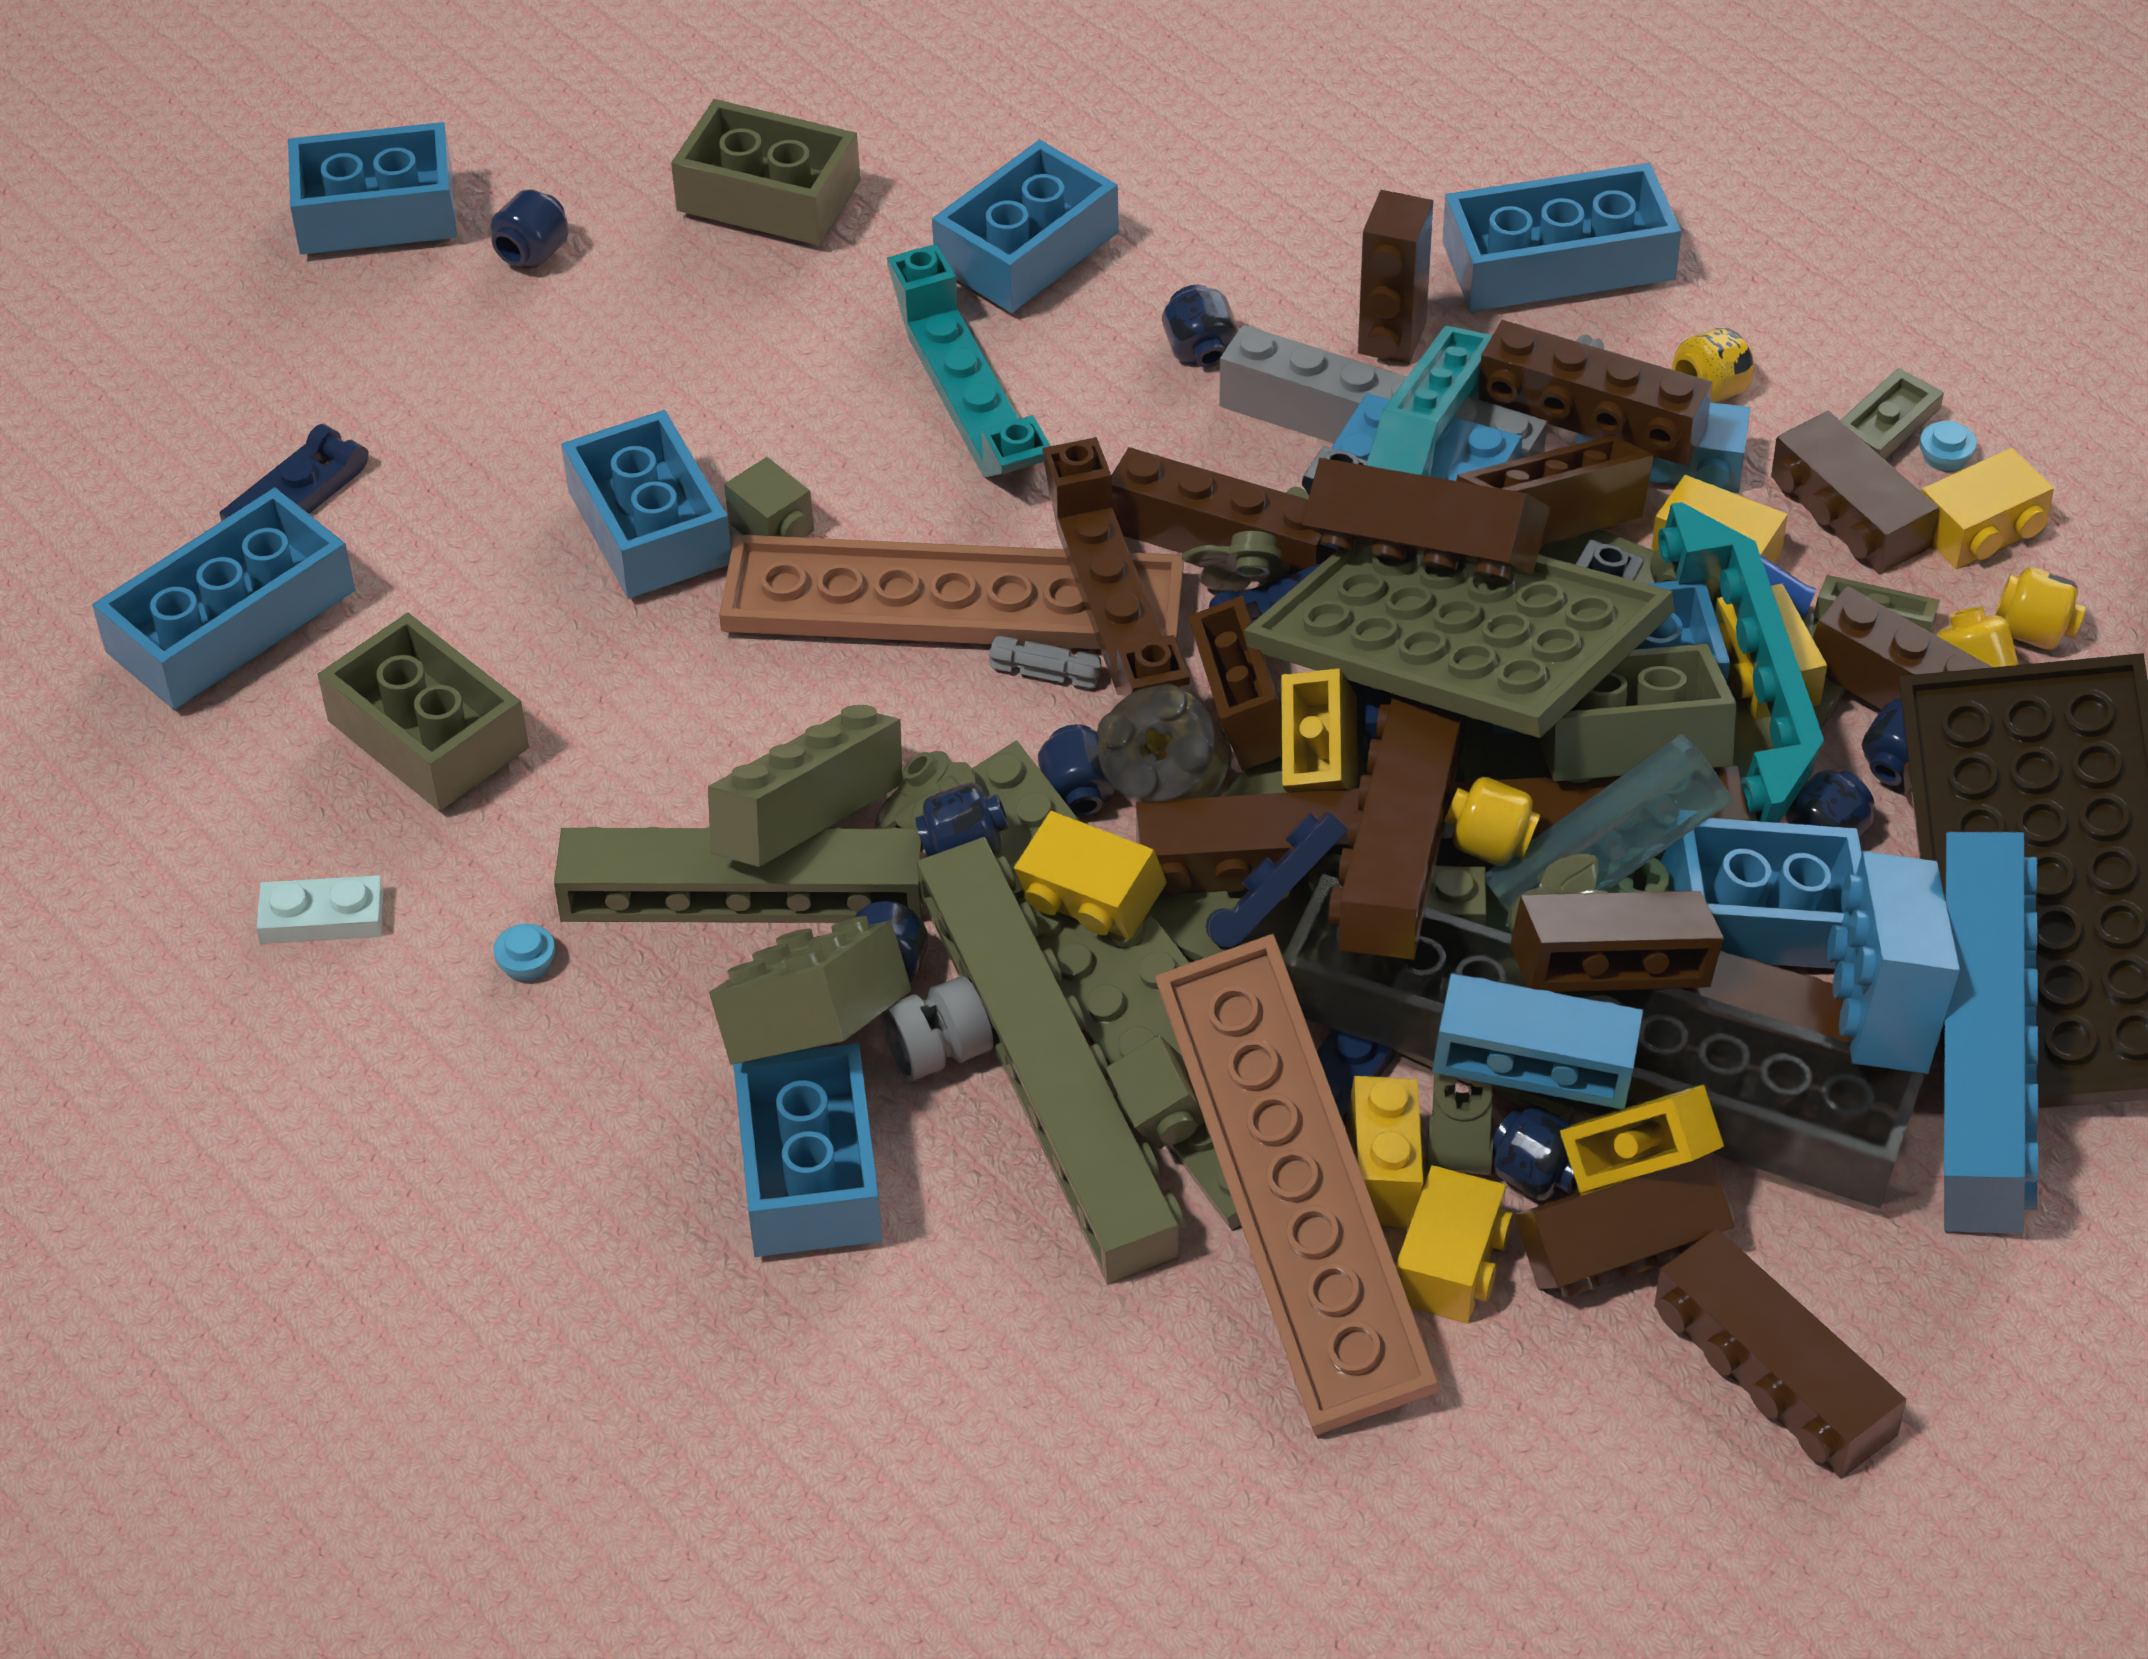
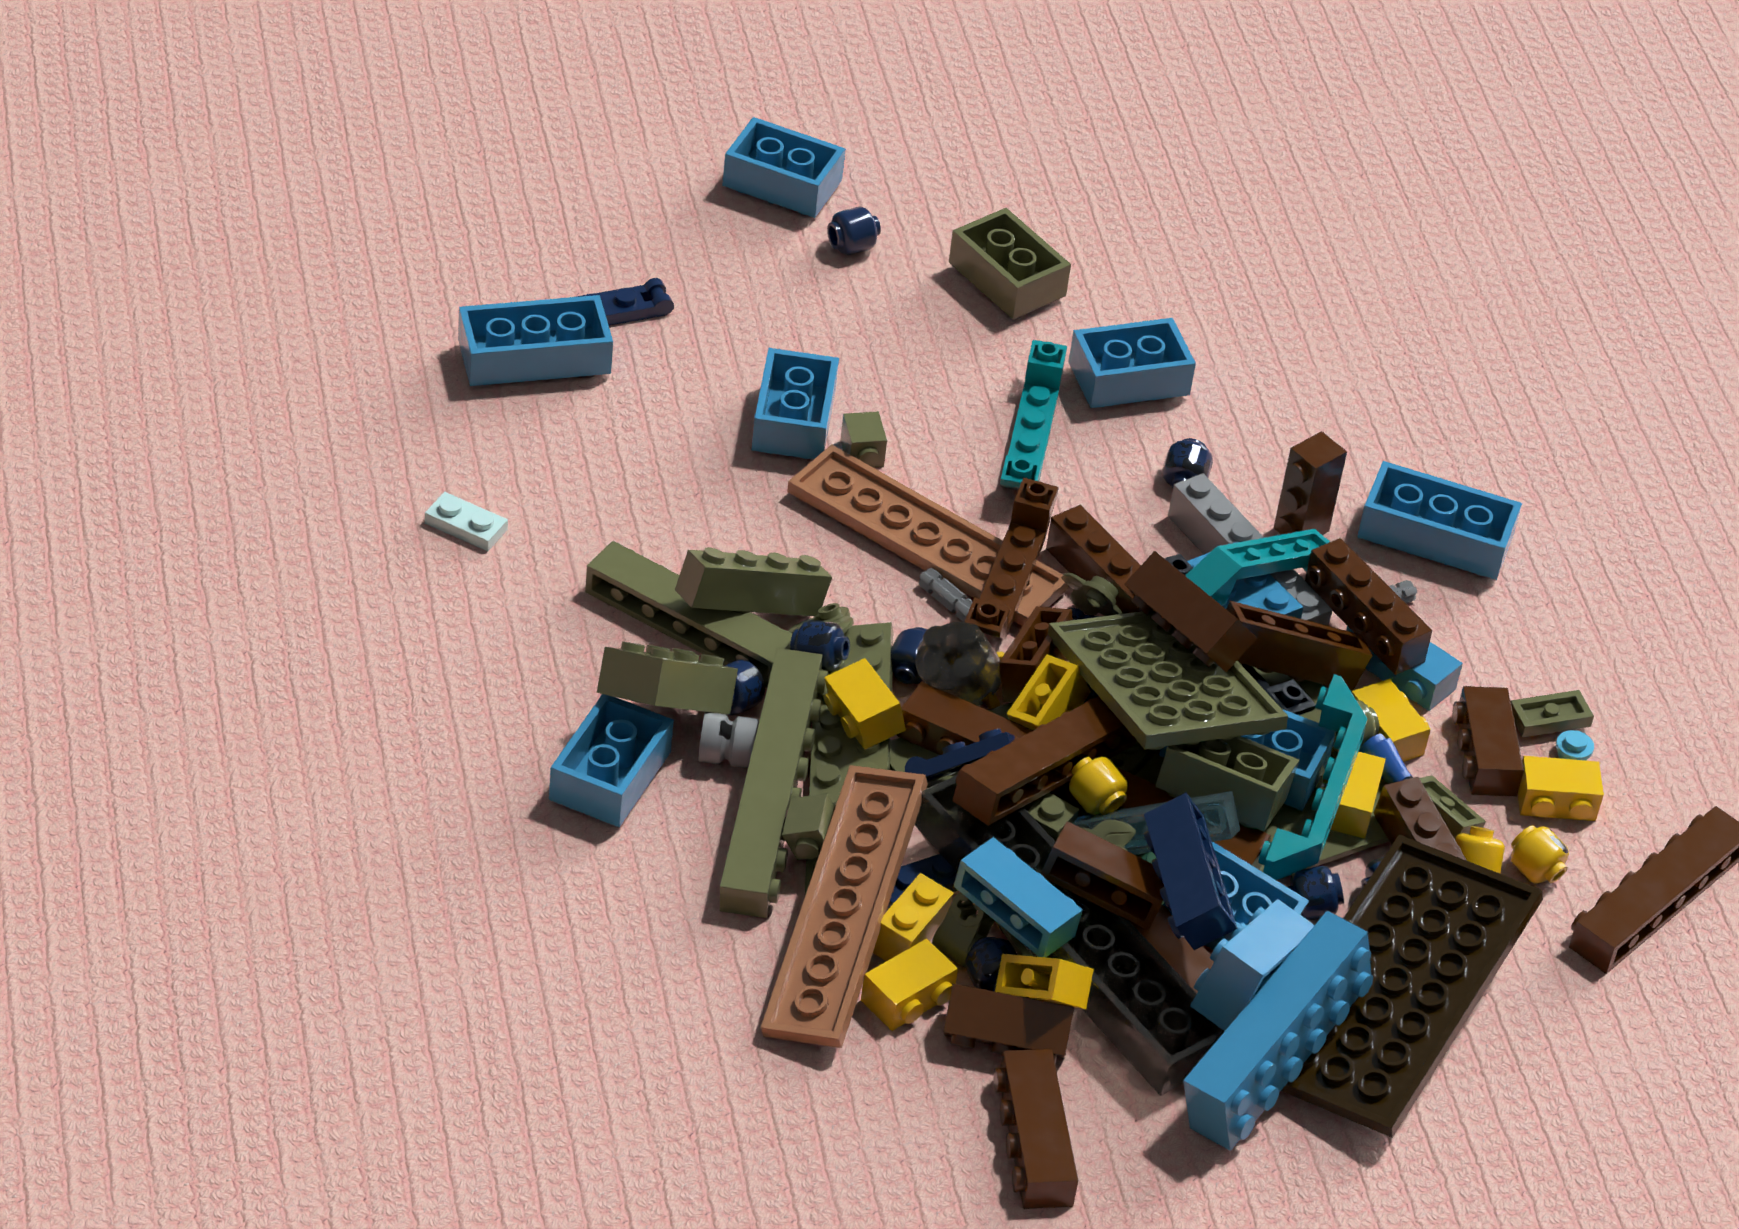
camera: 25 degrees right, 5 degrees down
olive brick [317,612,529,812] -> none
medium azure plate [493,924,555,981] -> none
yellow head [1671,328,1754,403] -> none
none -> dark blue brick [1144,793,1238,950]

